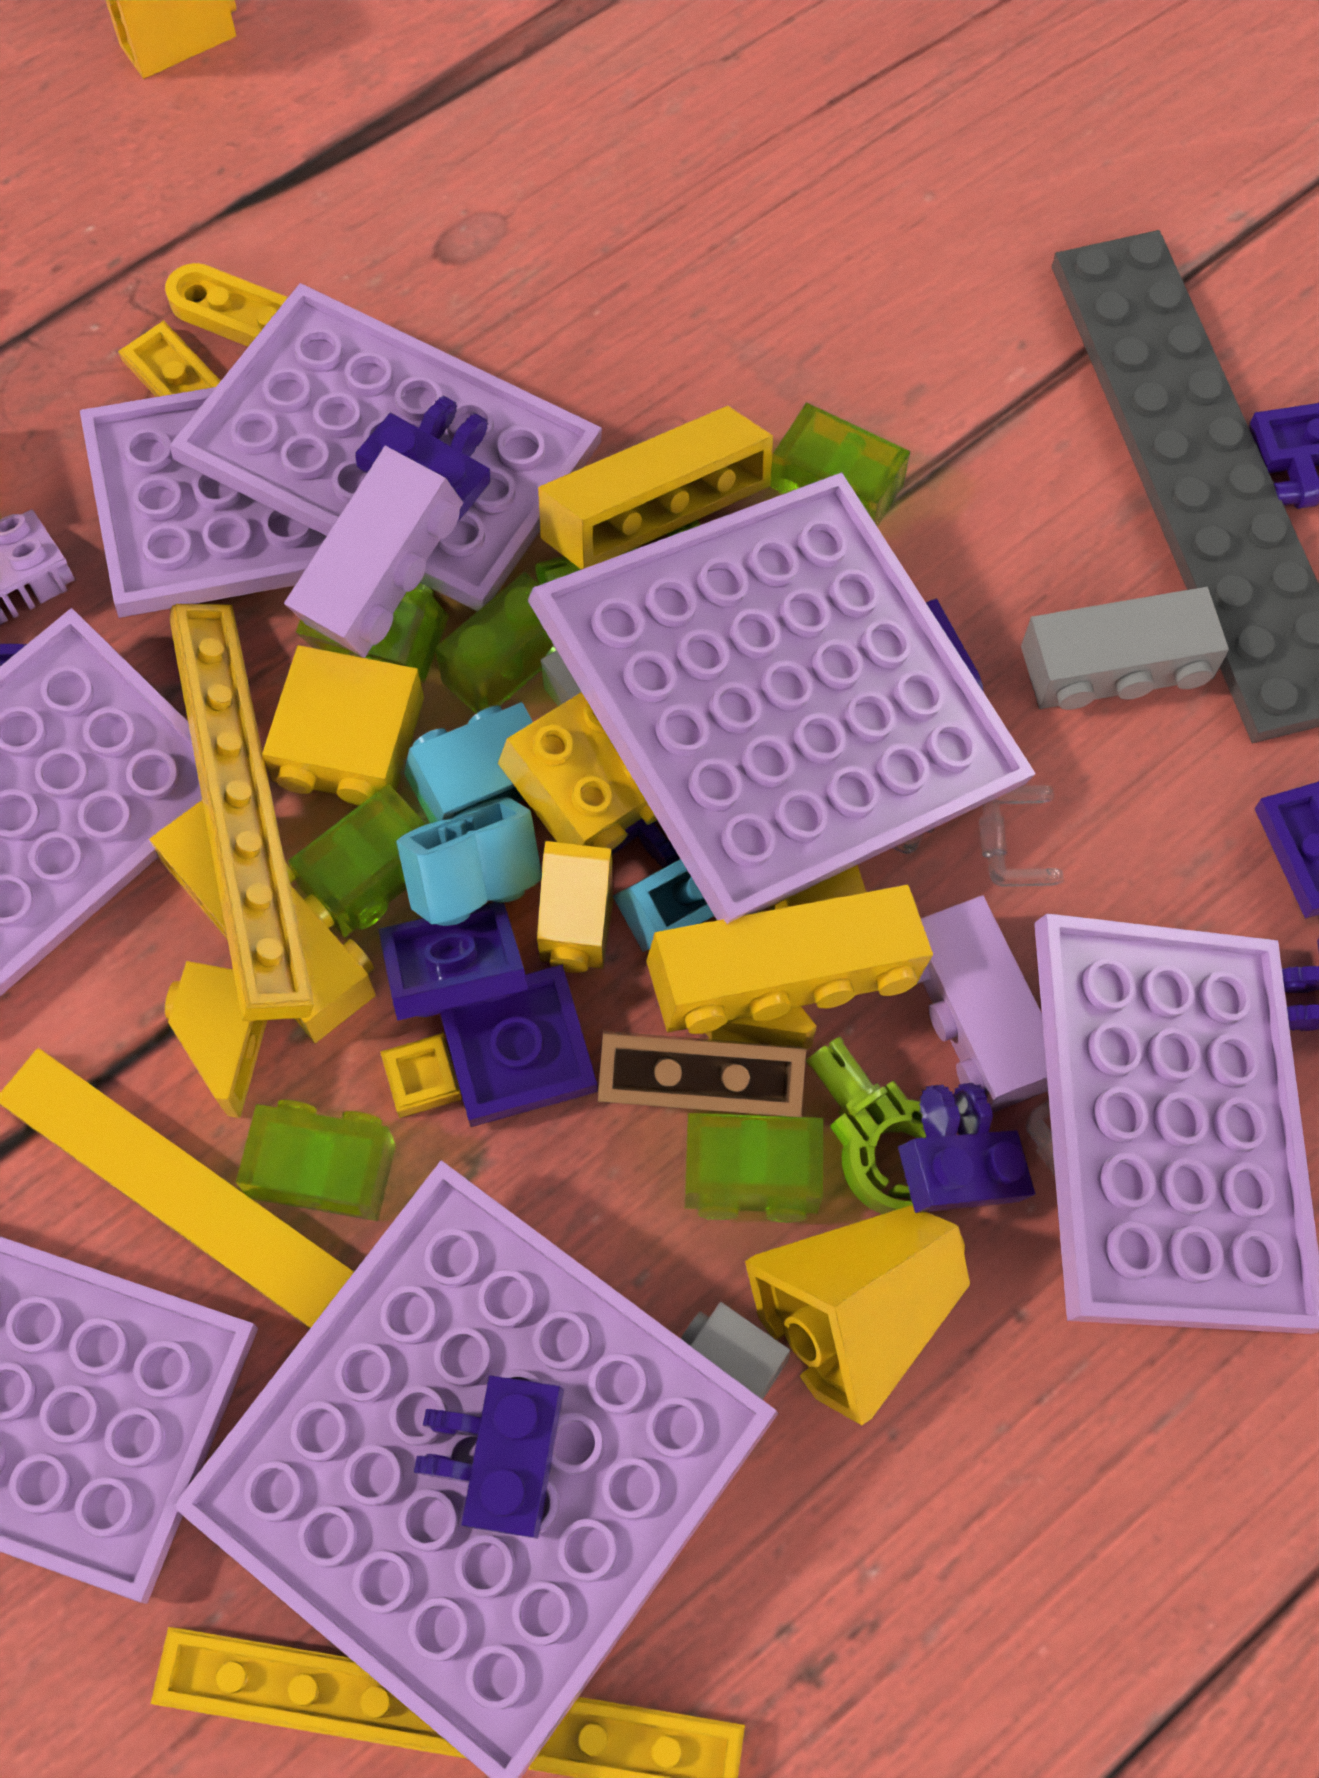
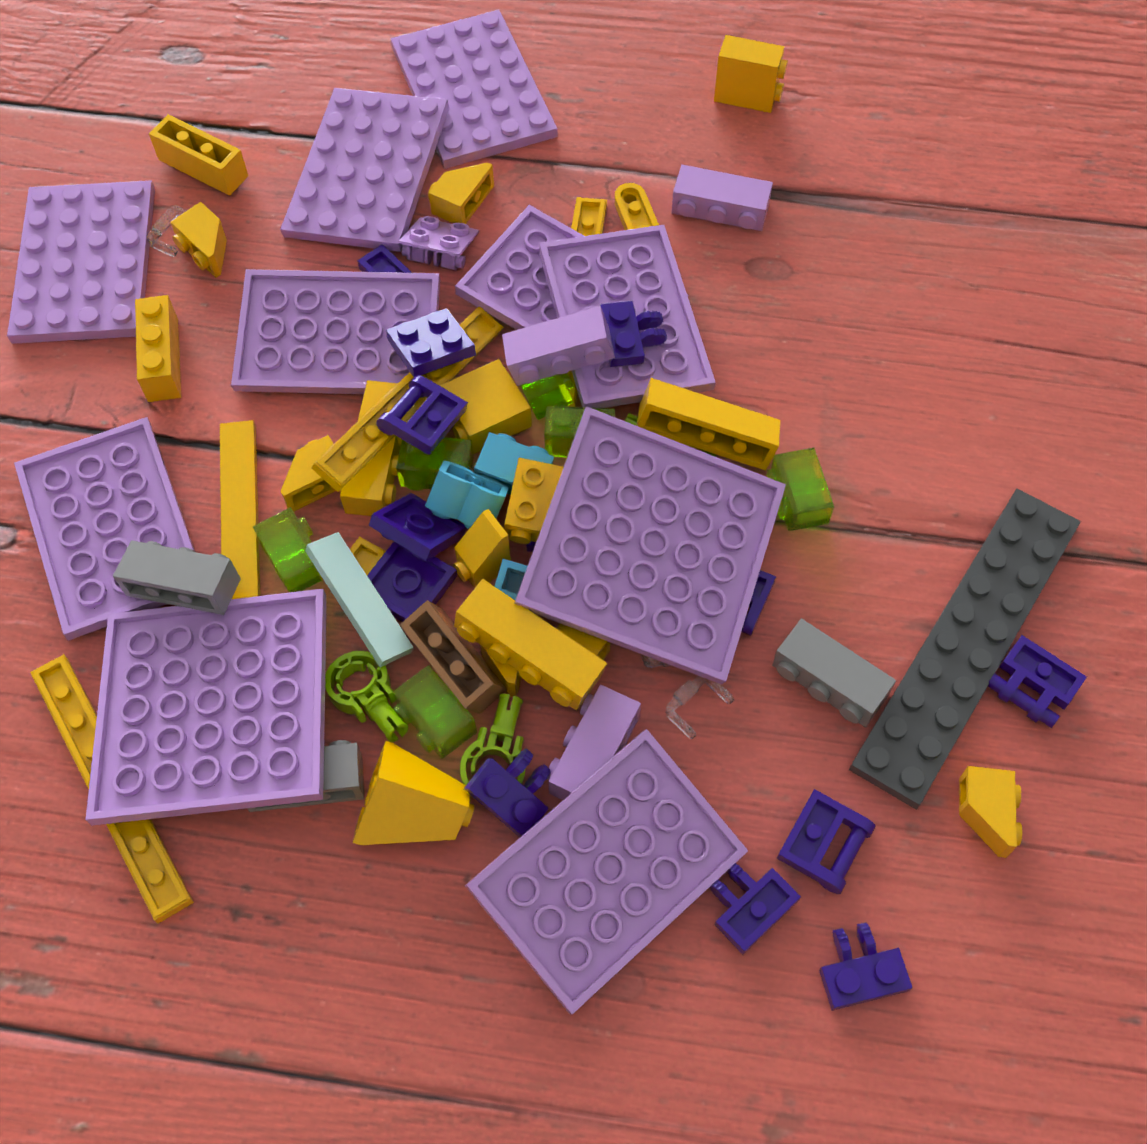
camera: 50 degrees right, 5 degrees down
dark purple hinge [414,1375,564,1539] -> none
none -> light grey brick [113,540,241,615]
none -> light aqua tile [305,532,414,667]
none -> lime pin [325,651,408,742]
none -> dark purple plate [376,375,468,455]
none -> plate [386,308,476,377]
none -> lavender brick [671,164,773,231]

